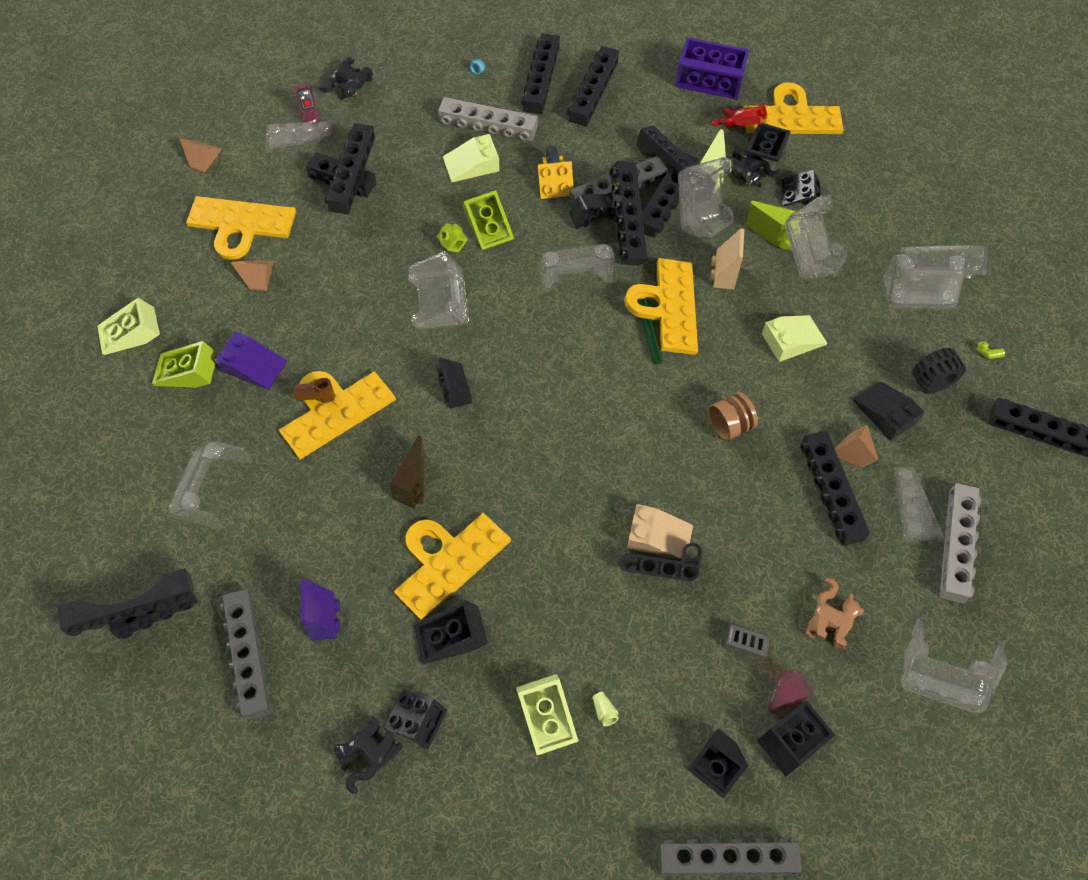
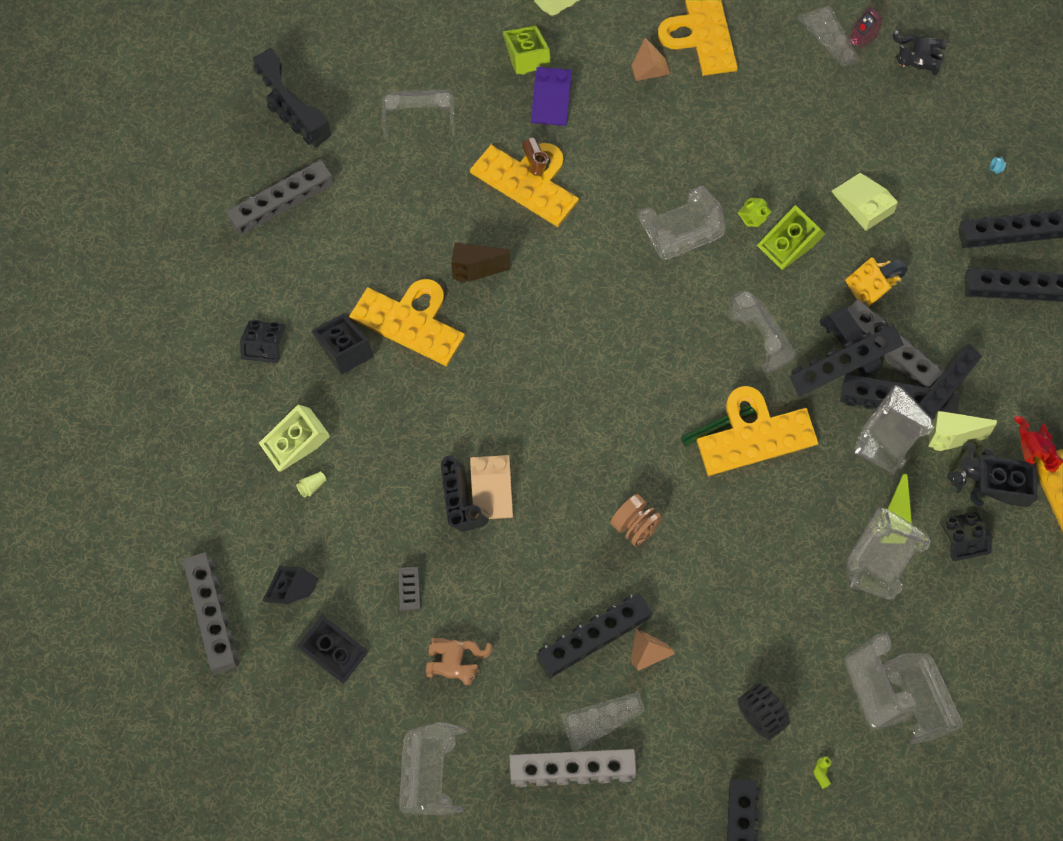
camera: 75 degrees right, 5 degrees up
dark purple slope [301,579,341,641] -> none
black brick [305,152,376,198] -> none
black brick [325,123,375,215] -> none
black animal [334,716,403,794] -> none
black slope [437,358,472,409] -> none
light grey brick [438,97,538,141] -> none
tan slope [710,229,744,289] -> none
yellowish green slope [762,315,827,362] -> none
clear pink slope [767,670,812,713] -> none
black slope [853,381,924,441] -> none

